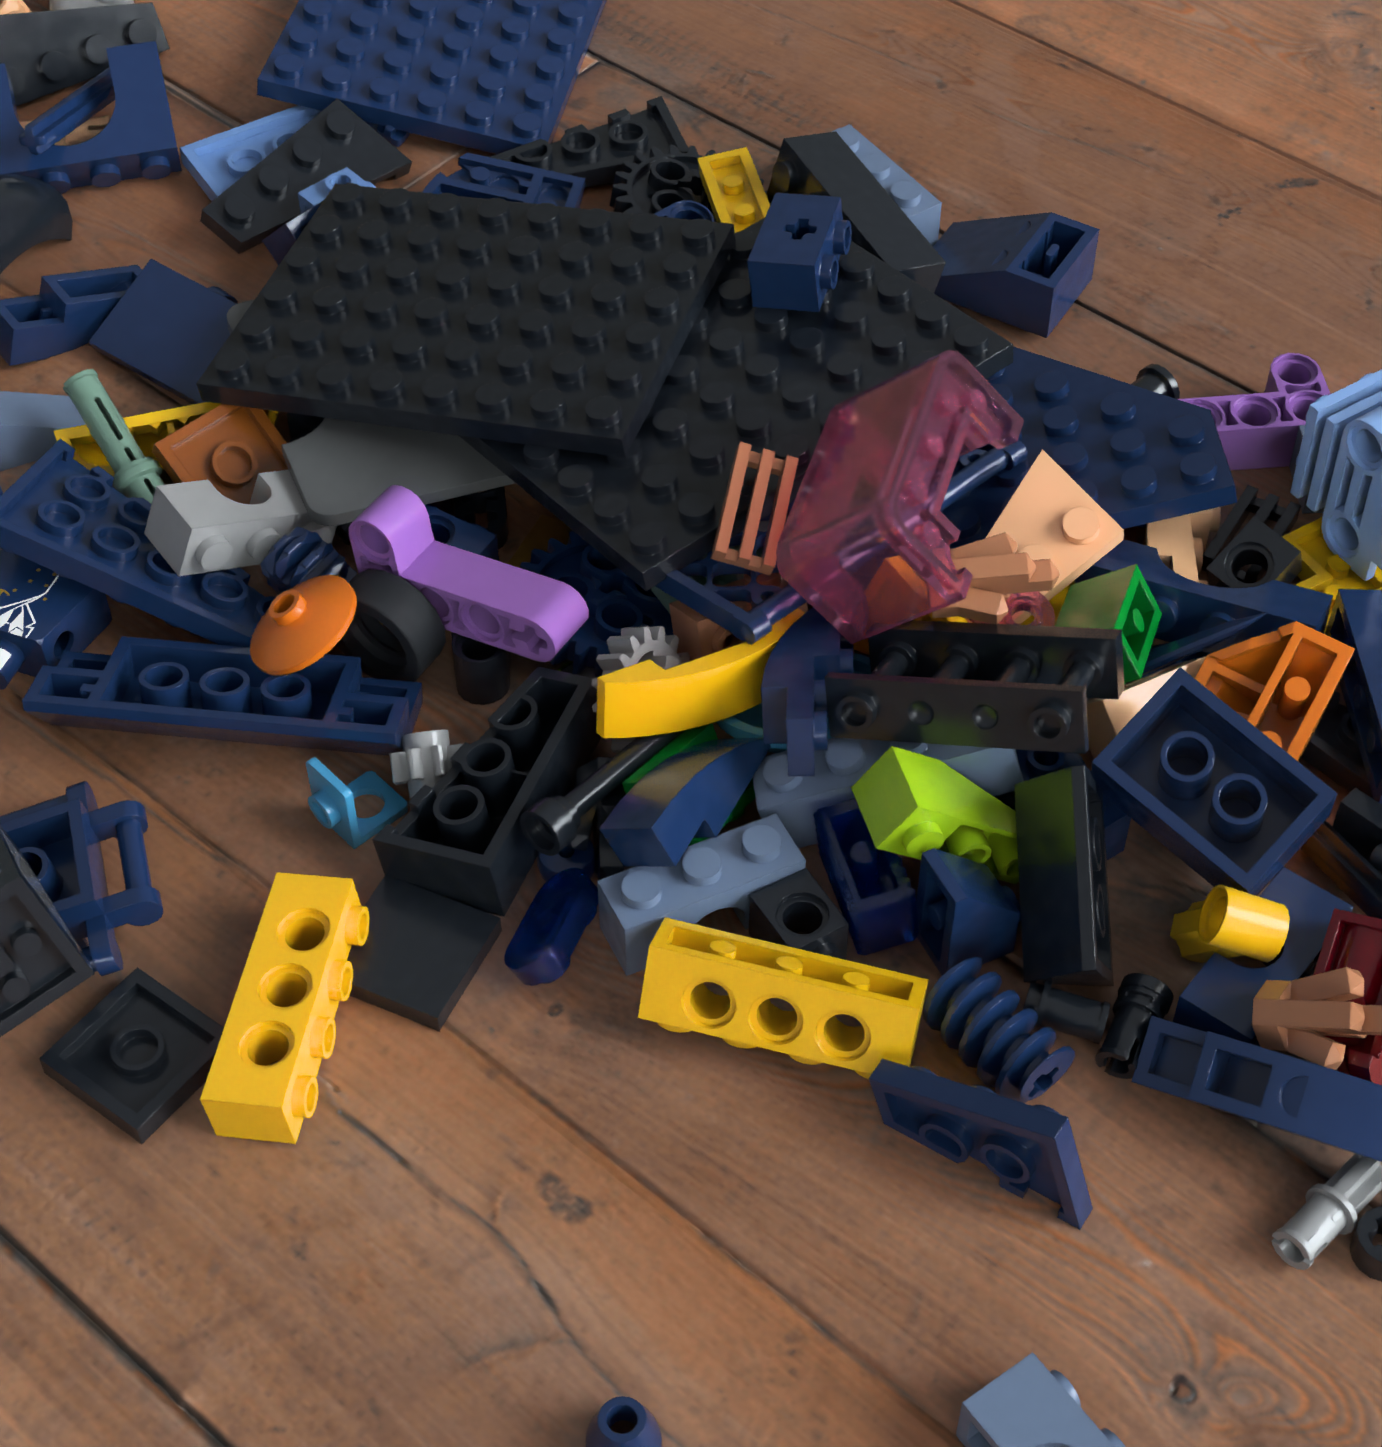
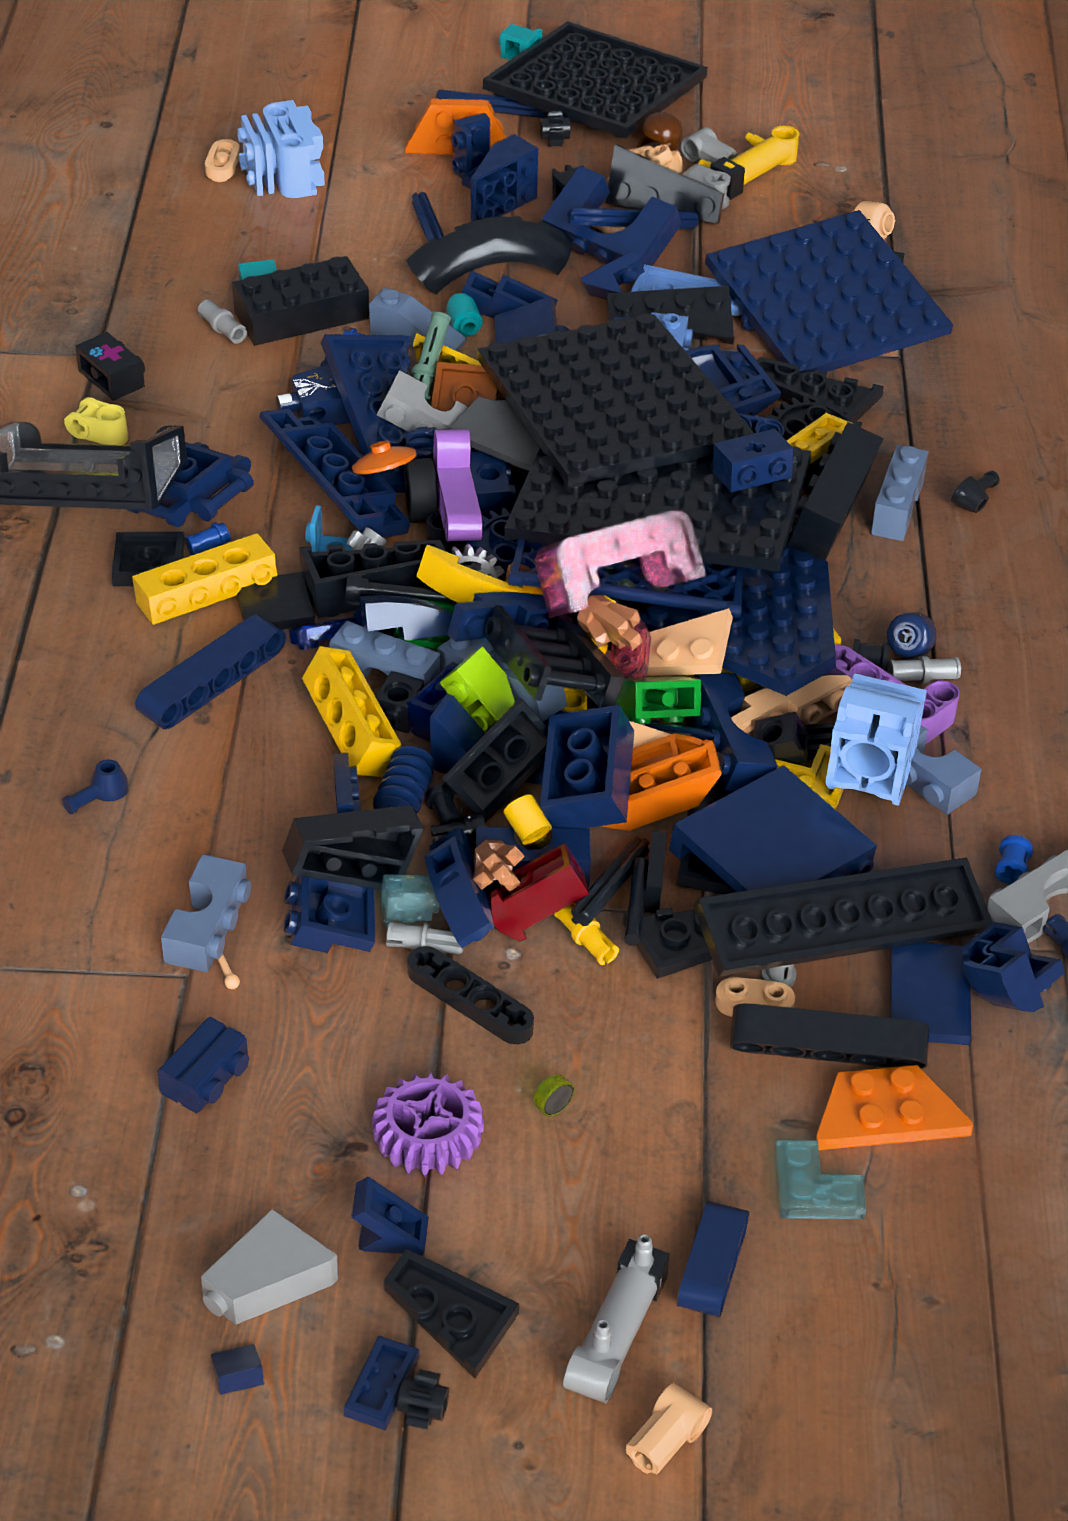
camera: 50 degrees right, 5 degrees down
nougat tile [711,442,799,575] -> none
dark blue slope [933,212,1100,338] -> none
none -> dark blue beam [135,614,286,729]
none -> blue pin [185,522,231,555]
none -> black wedge [282,805,424,893]
none -> dark blue plate [284,876,375,953]
none -> clear light blue brick [380,875,439,927]
none -> teal brick [446,293,483,337]
none -> dark blue slope [581,250,645,300]
none -> dark blue head [887,612,937,658]
none -> light grey pin [887,656,961,684]
none -> black bar [951,471,1000,513]

